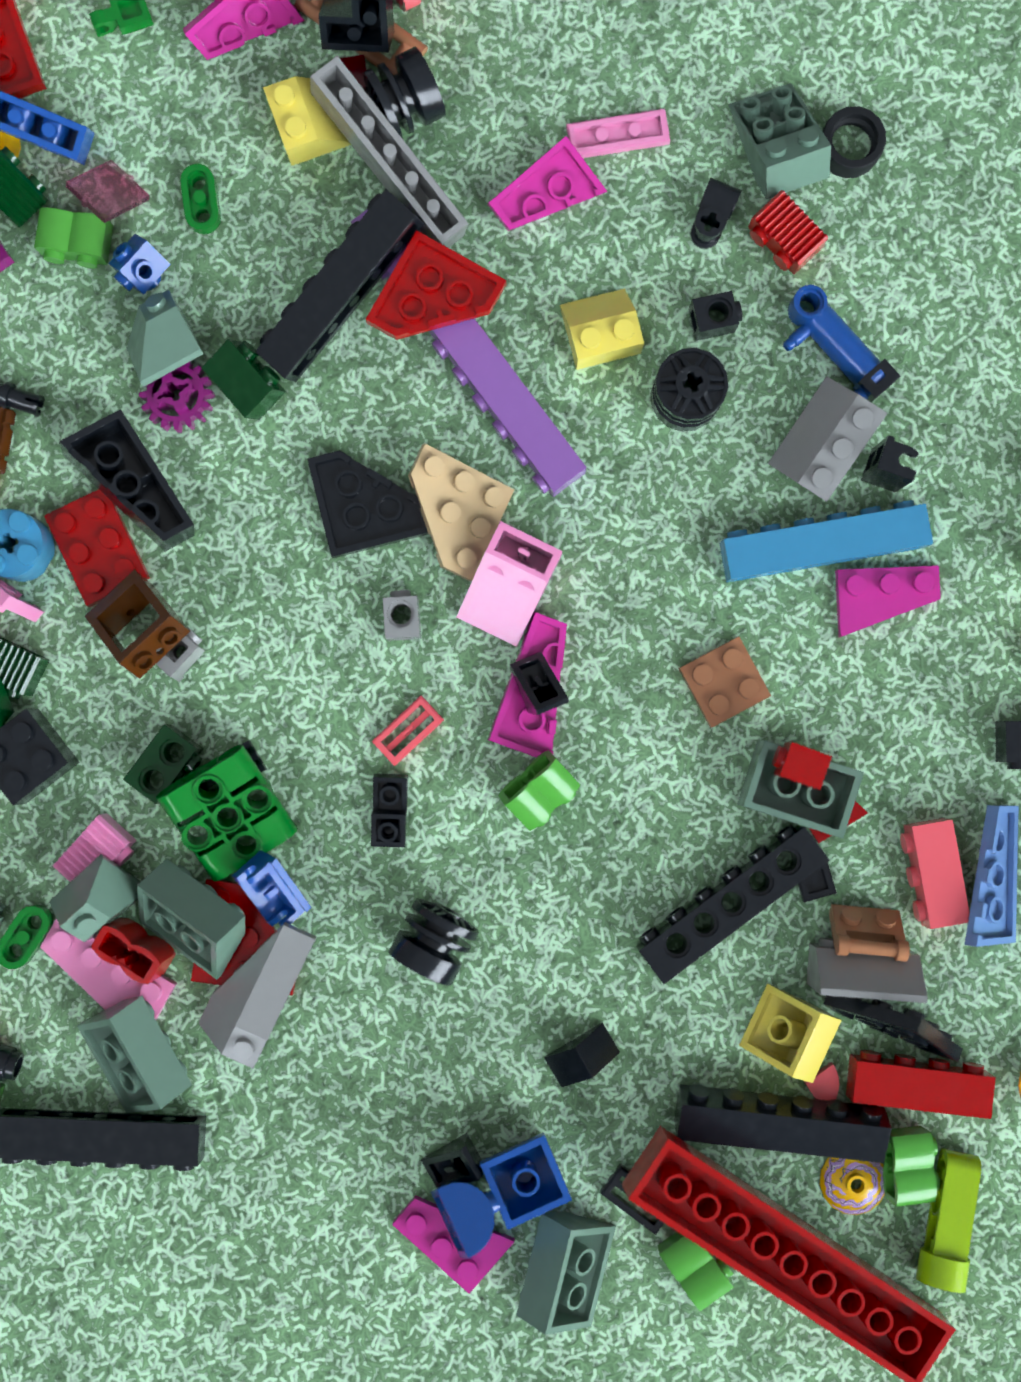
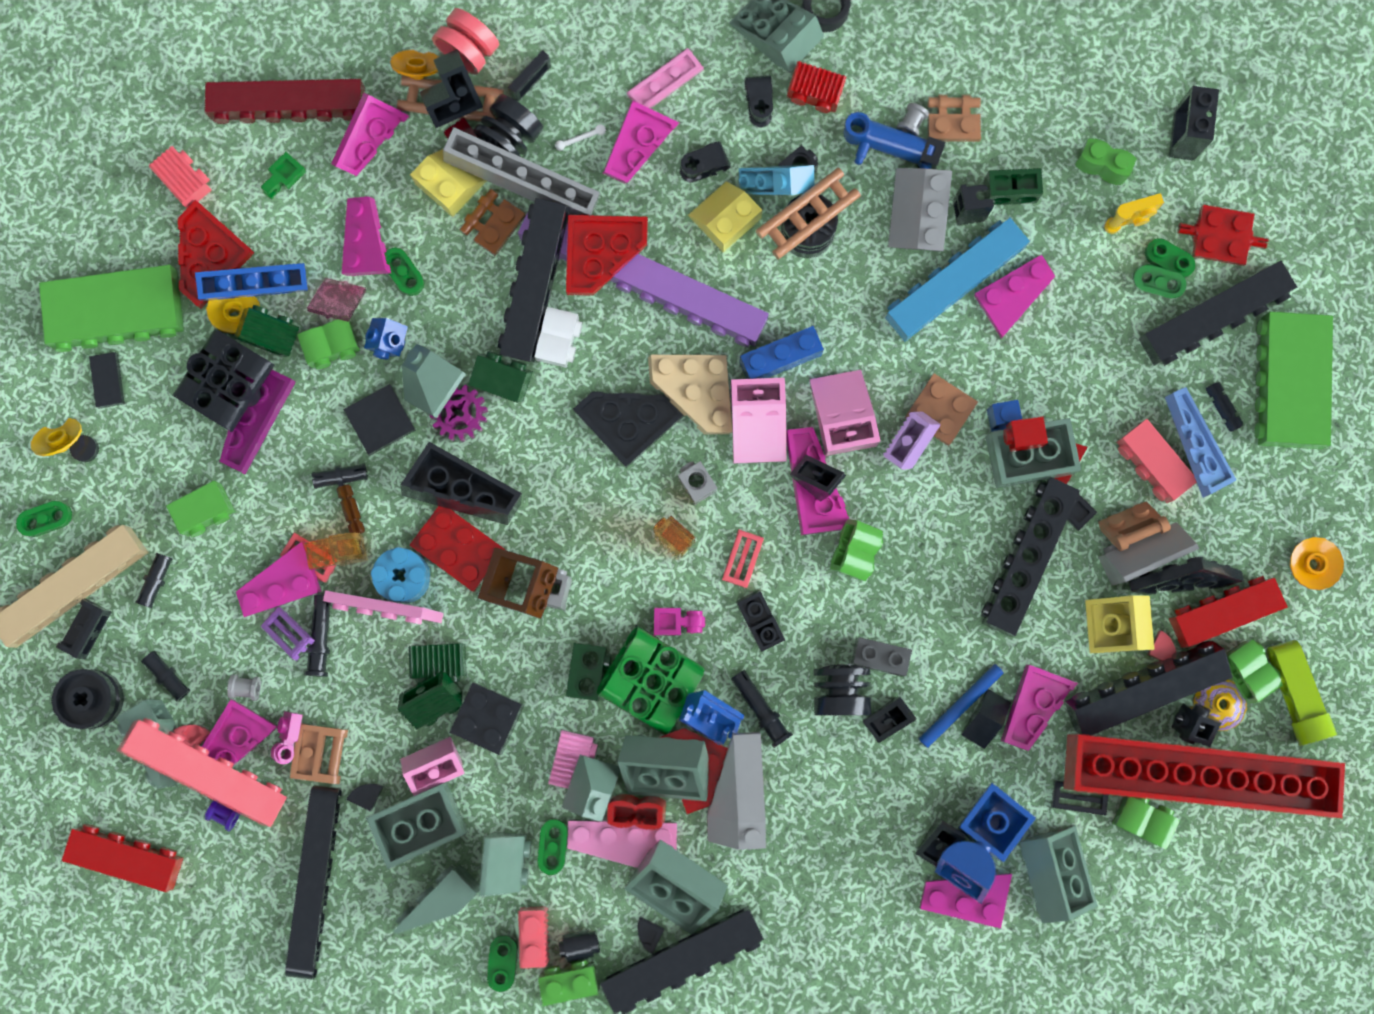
camera: 30 degrees left, 5 degrees down
none -> dark pink wing [342,196,391,276]
none -> black tile [343,384,416,456]
none -> dark orange plate [459,189,526,256]
none -> black tile [508,50,551,101]
none -> white brick [535,307,582,368]
none -> white hinge [555,124,606,151]
none -> black tile [637,916,665,954]
none -> clear orange brick [653,516,695,560]
none -> dark pink plate [654,608,705,636]
none -> black piece [680,141,731,183]
none -> black pin [731,669,793,748]
none -> medium azure slope [739,165,815,195]
none -> blue brick [739,326,824,379]
none -> nougat bar [756,167,861,260]
none -> bright pink slope [809,370,880,456]
none -> dark grey brick [851,637,912,677]
none -> black slope [863,697,917,743]
none -> lavender brick [883,411,940,470]
none -> light grey bush [897,103,929,136]
none -> blue piece [918,664,1004,748]
none -> nougat plate [928,95,981,142]
none -> dark green brick [983,168,1043,205]
none -> blue brick [987,400,1022,432]
none -> dark pink wing [1001,665,1078,751]
none -> black brick [1171,703,1222,747]

